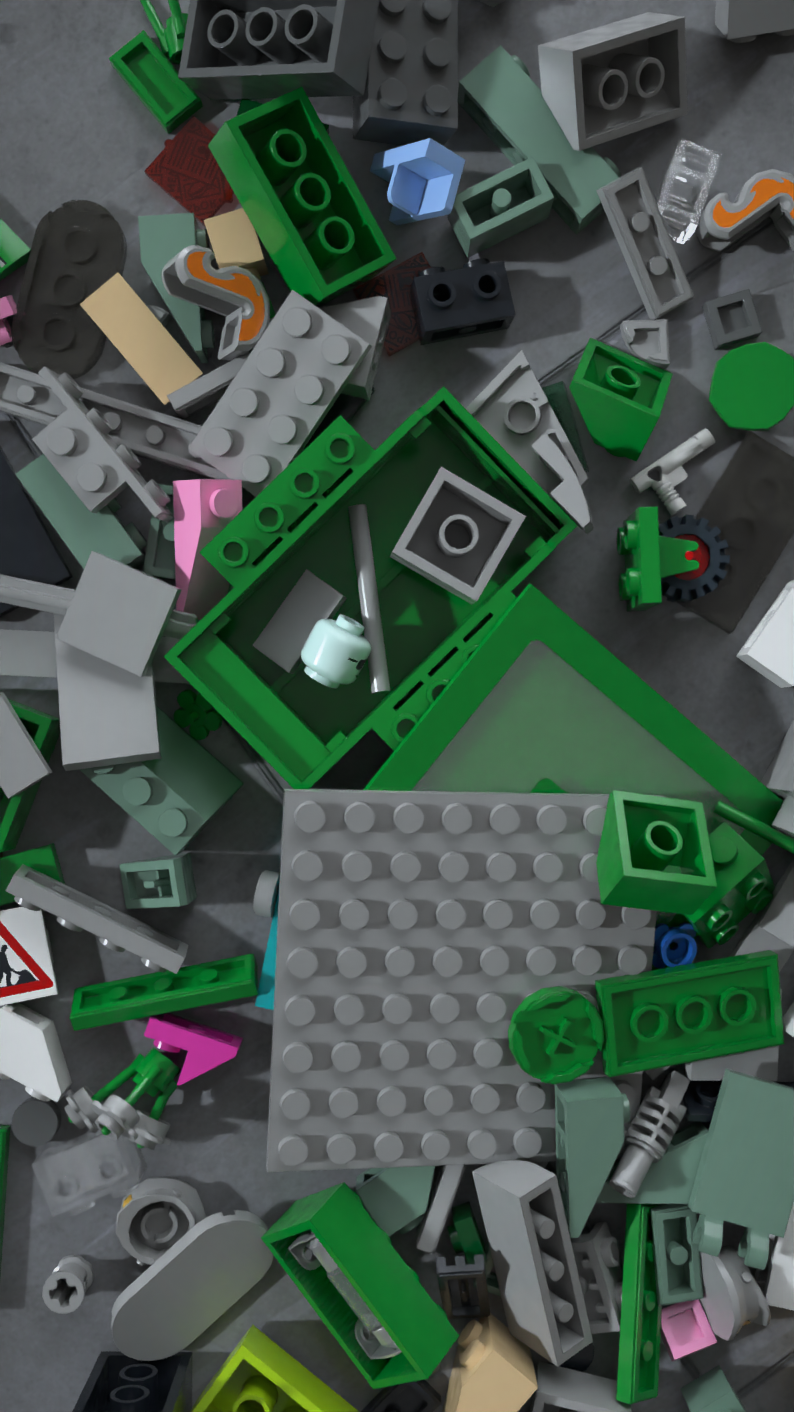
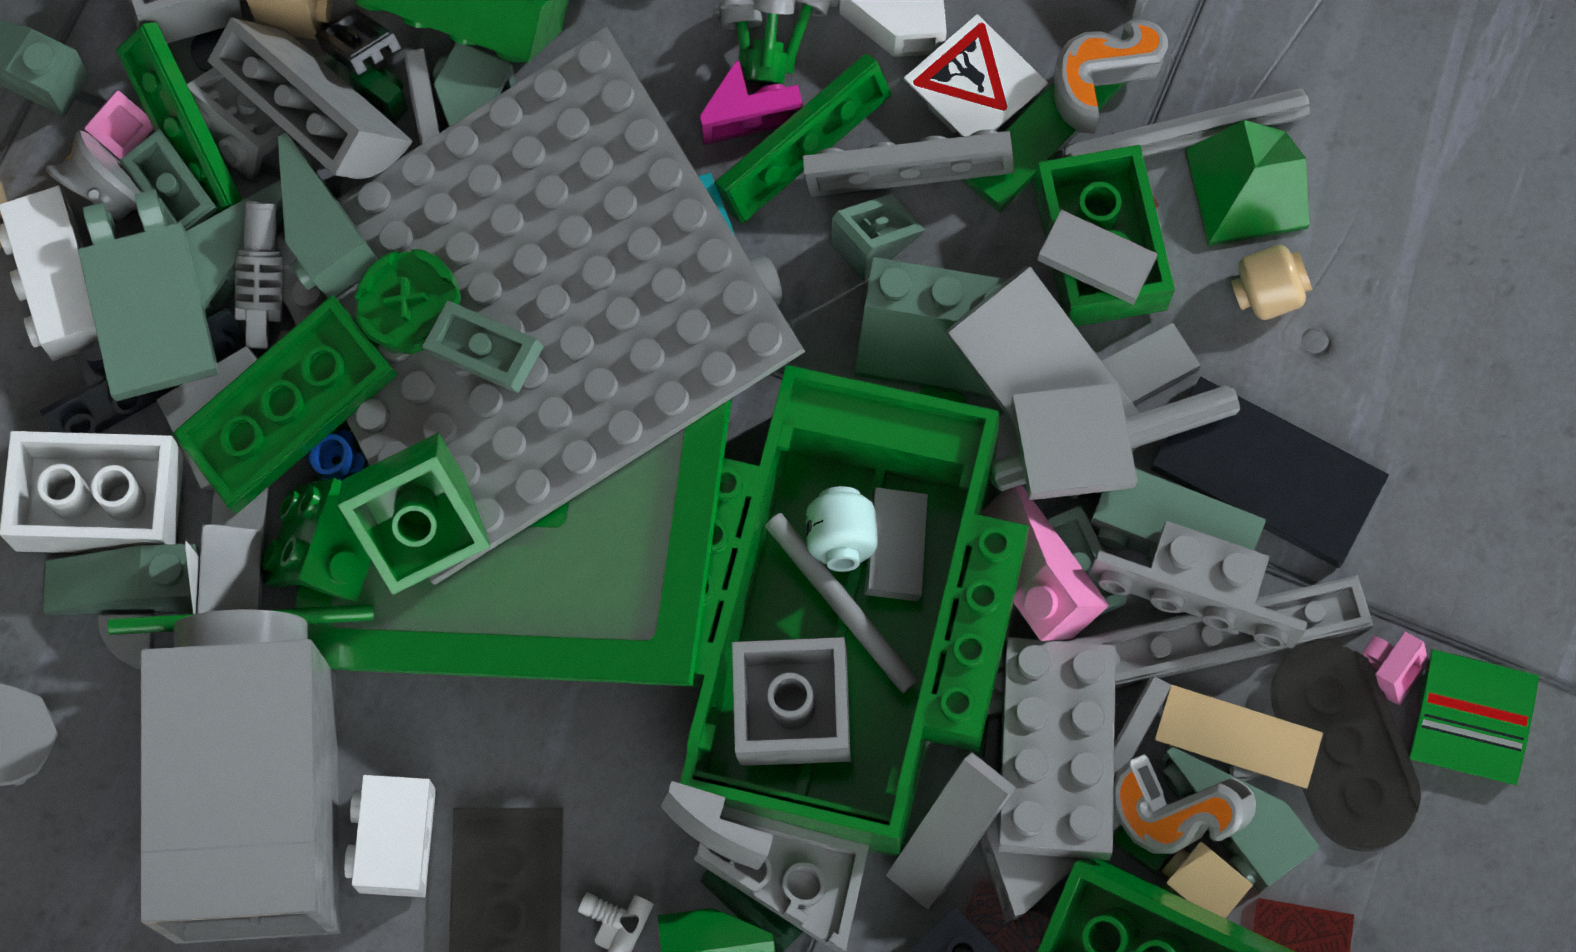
camera: 150 degrees right, 15 degrees down
plate [616,506,730,612] -> none
none -> sand green plate [422,301,544,393]
none -> light grey tile [886,753,1016,910]

